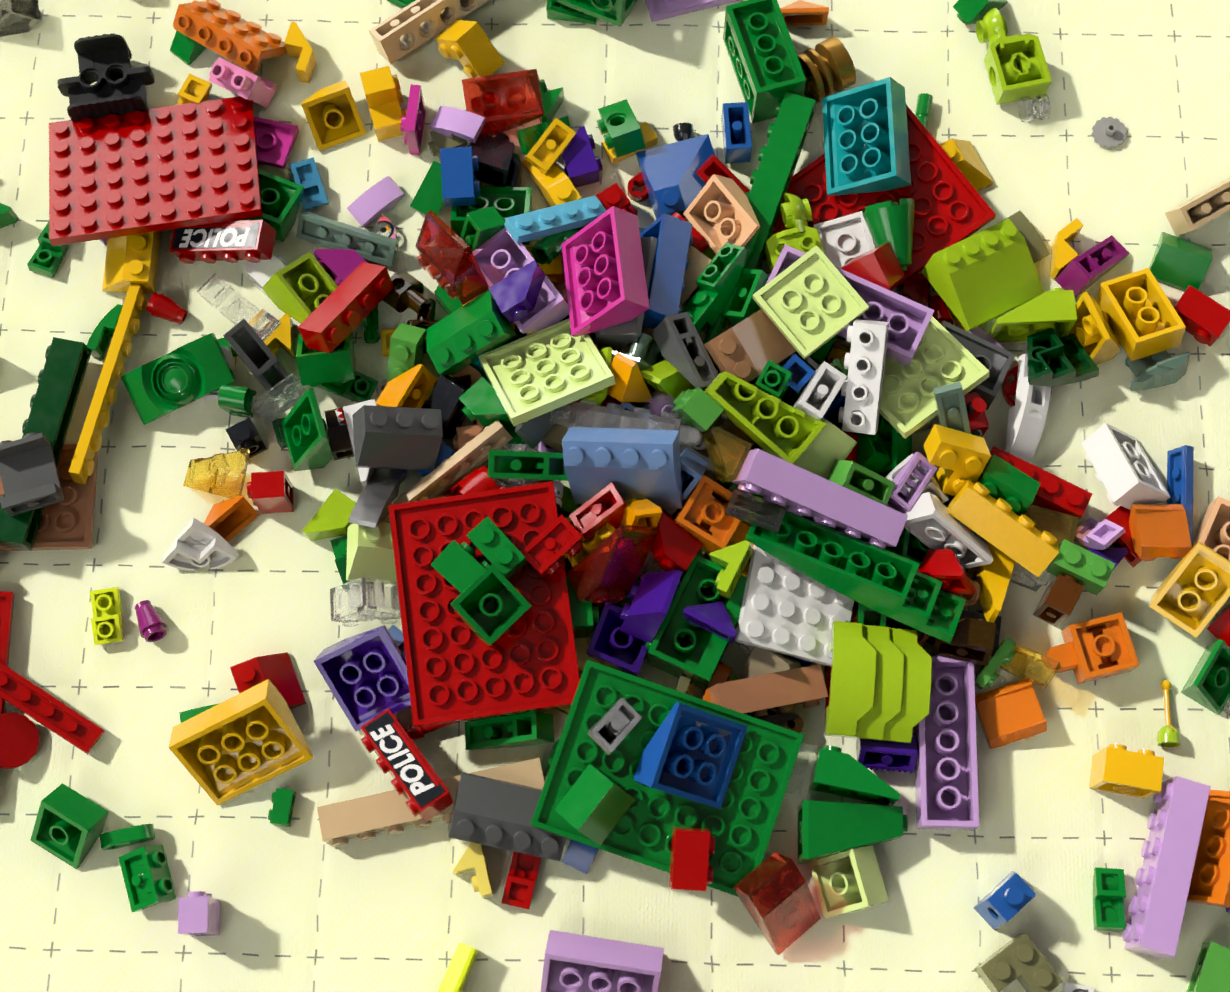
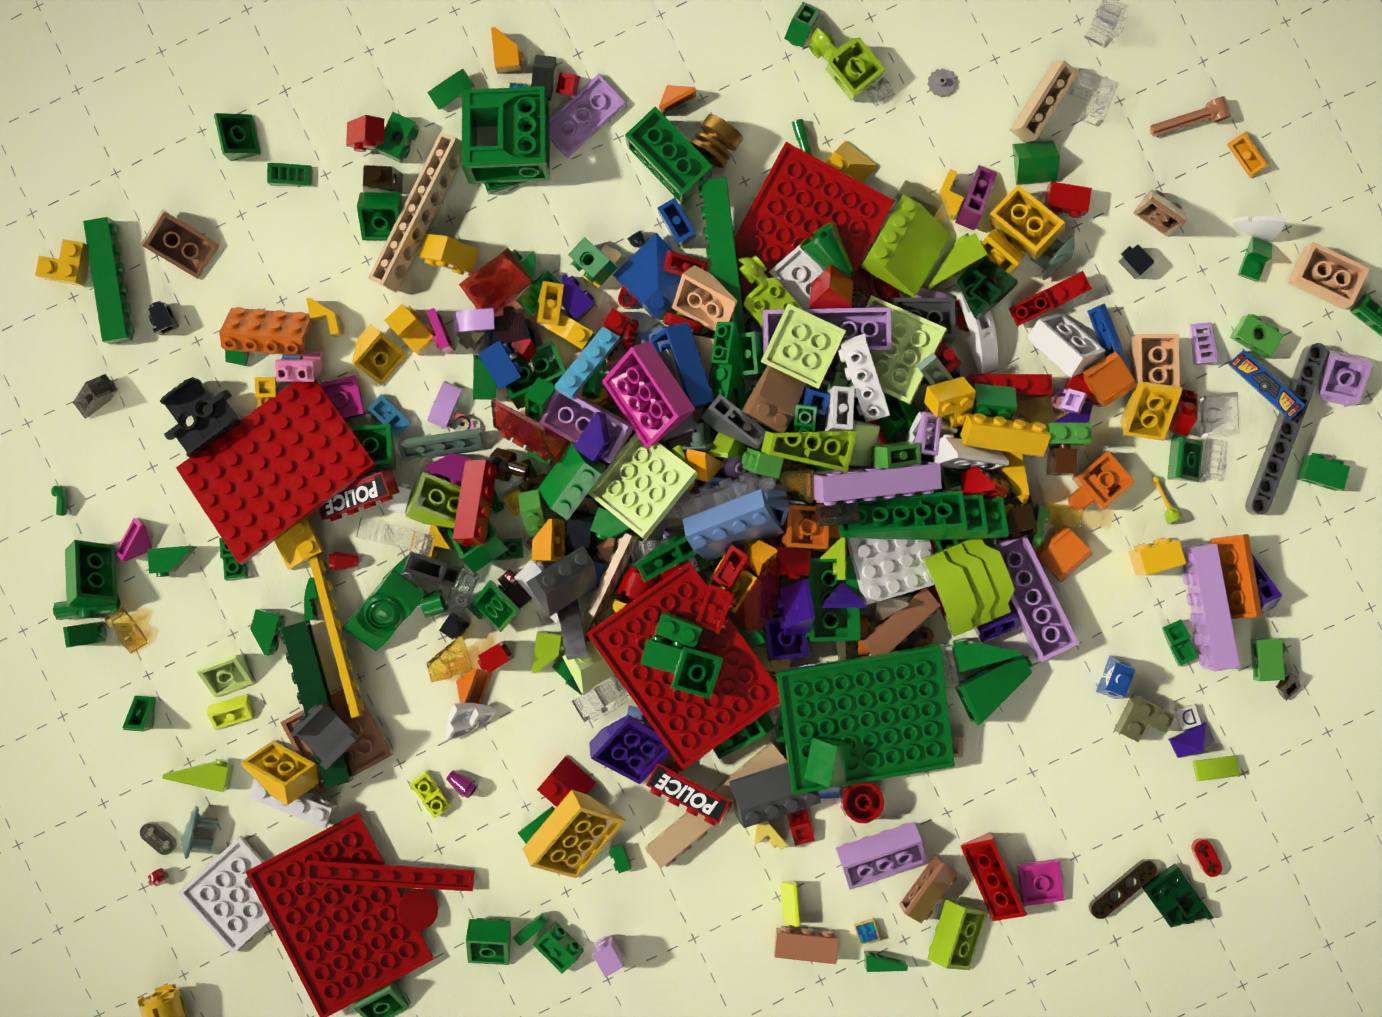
camera: 30 degrees left, 15 degrees up
flat silver slope [588,697,642,755] -> none
blue slope [633,702,748,809] -> none
red brick [669,827,715,891] -> none
clear red slope [733,851,821,955] -> none
yellowish green slope [809,845,889,919] -> none
teal slope [822,77,911,196] -> none
none -> green slope [250,609,285,656]
none -> red slope [511,339,537,363]
none -> red brick [841,781,884,824]
none -> red slope [1008,271,1092,327]

